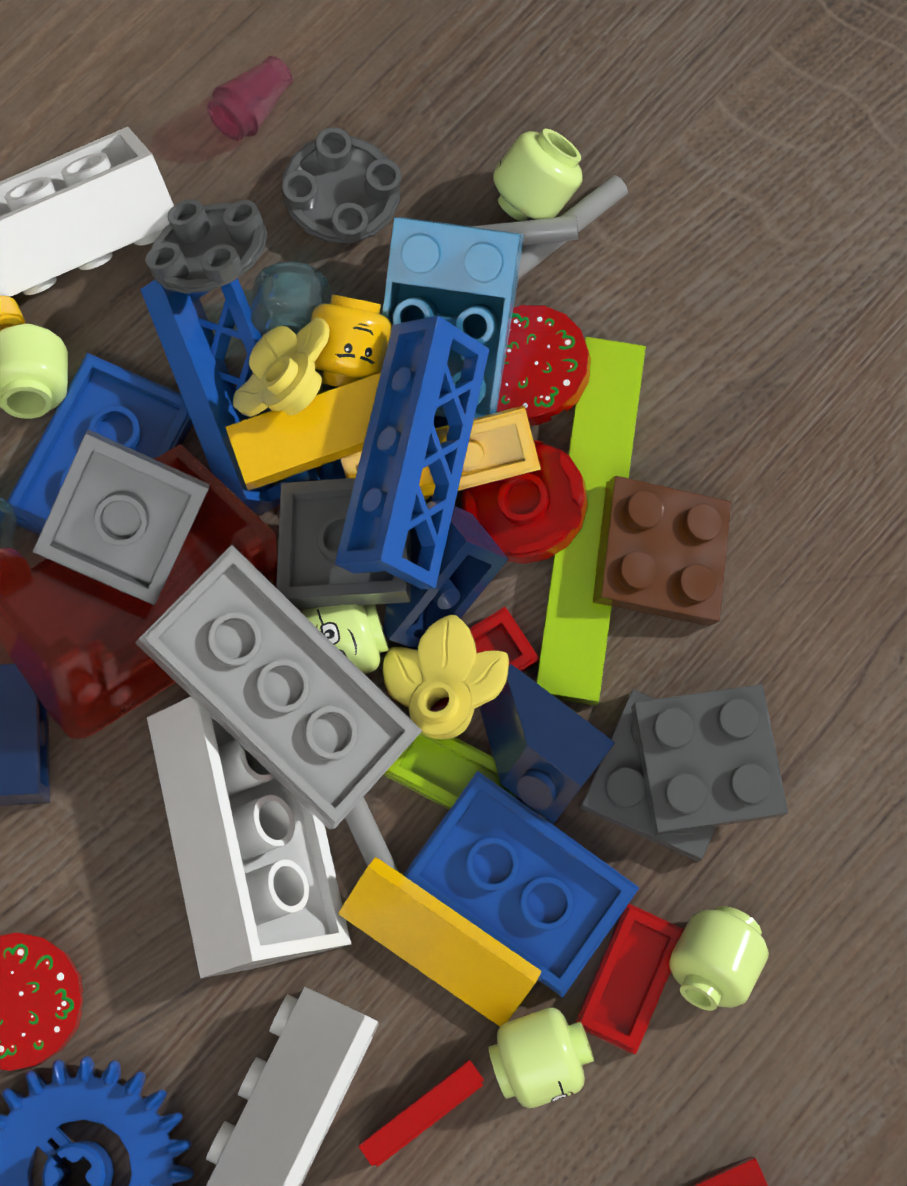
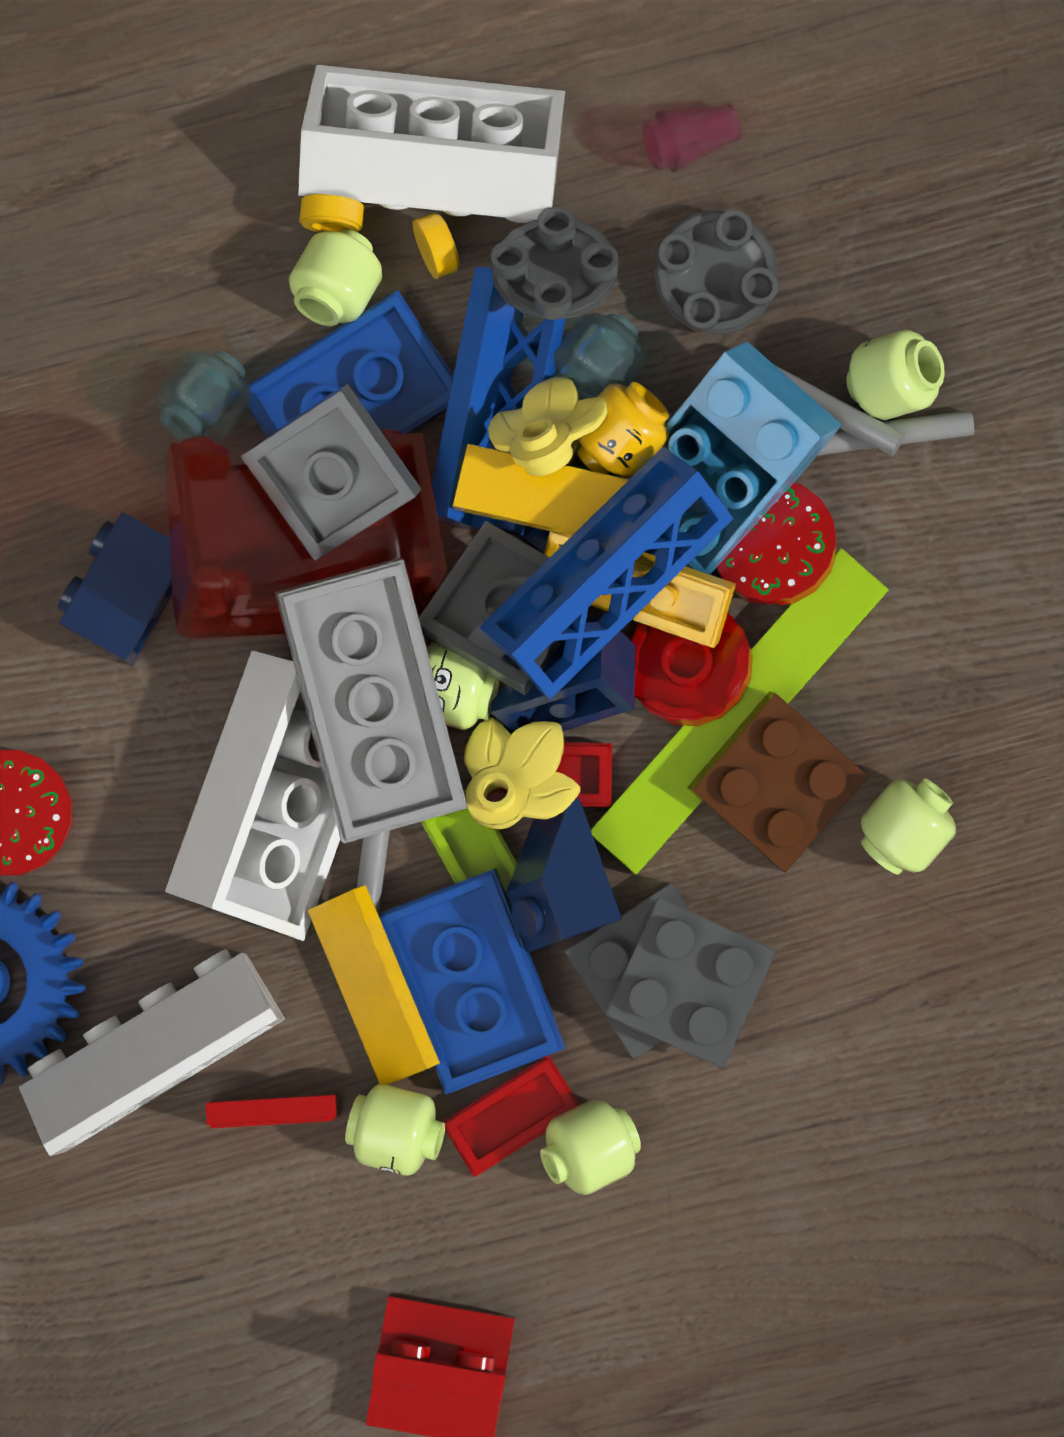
camera: 40 degrees right, 10 degrees up
none -> yellow tile [412,212,460,279]
none -> yellowish green head [861,778,956,875]

